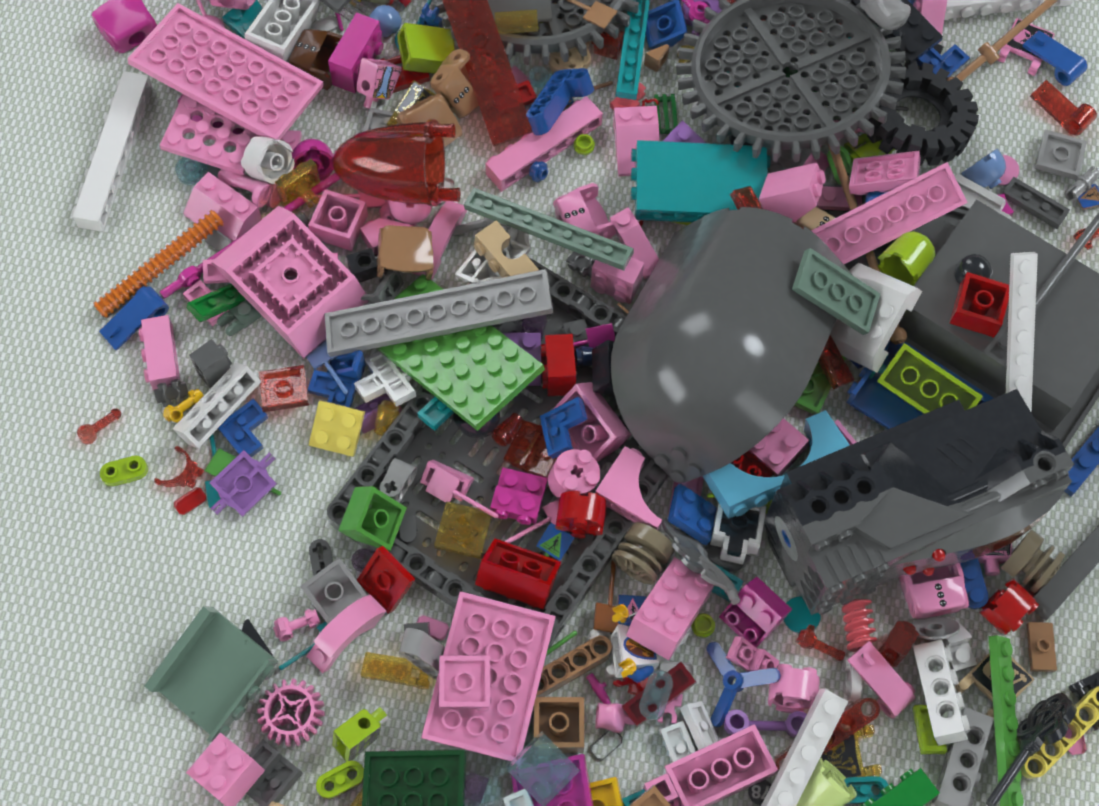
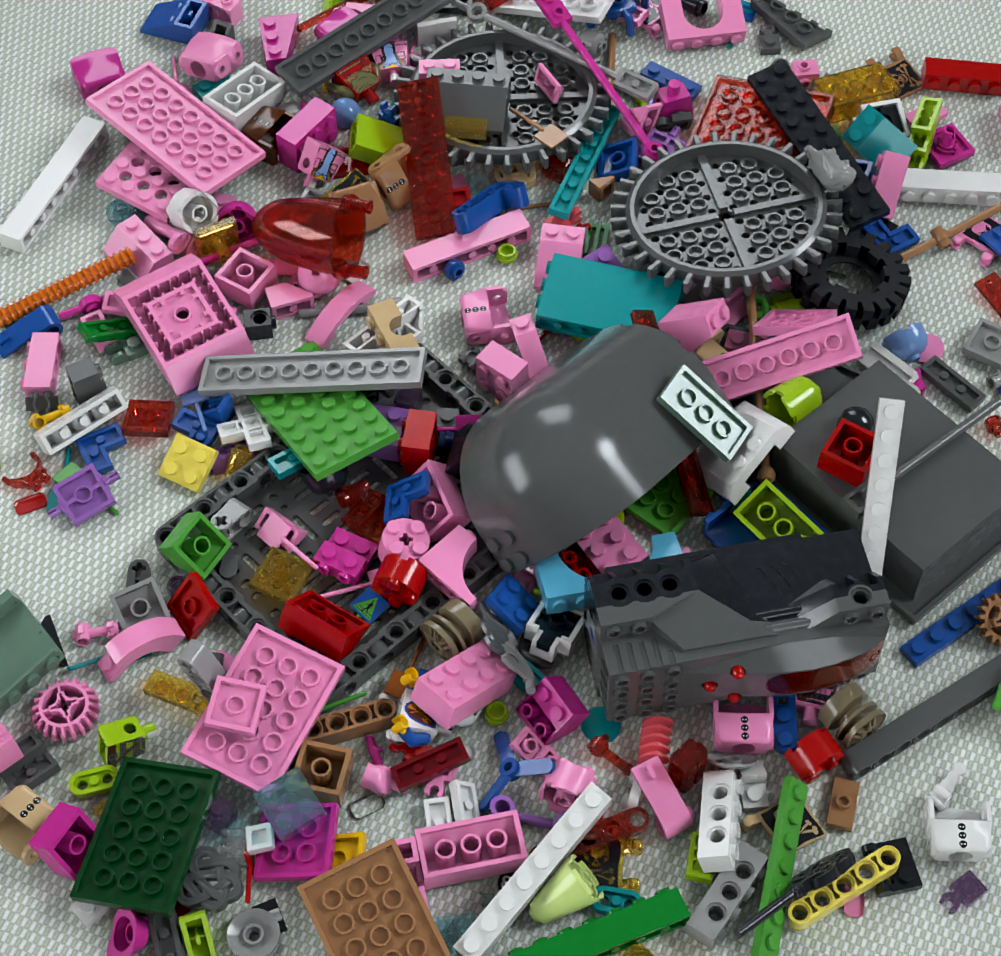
camera: 15 degrees right, 10 degrees down
dark grey hinge [361,268,404,306] -> none
medium nougat piece [377,225,434,280] -> none
sand green plate [464,188,634,271] -> none
clear light blue plate [639,670,673,720] -> none

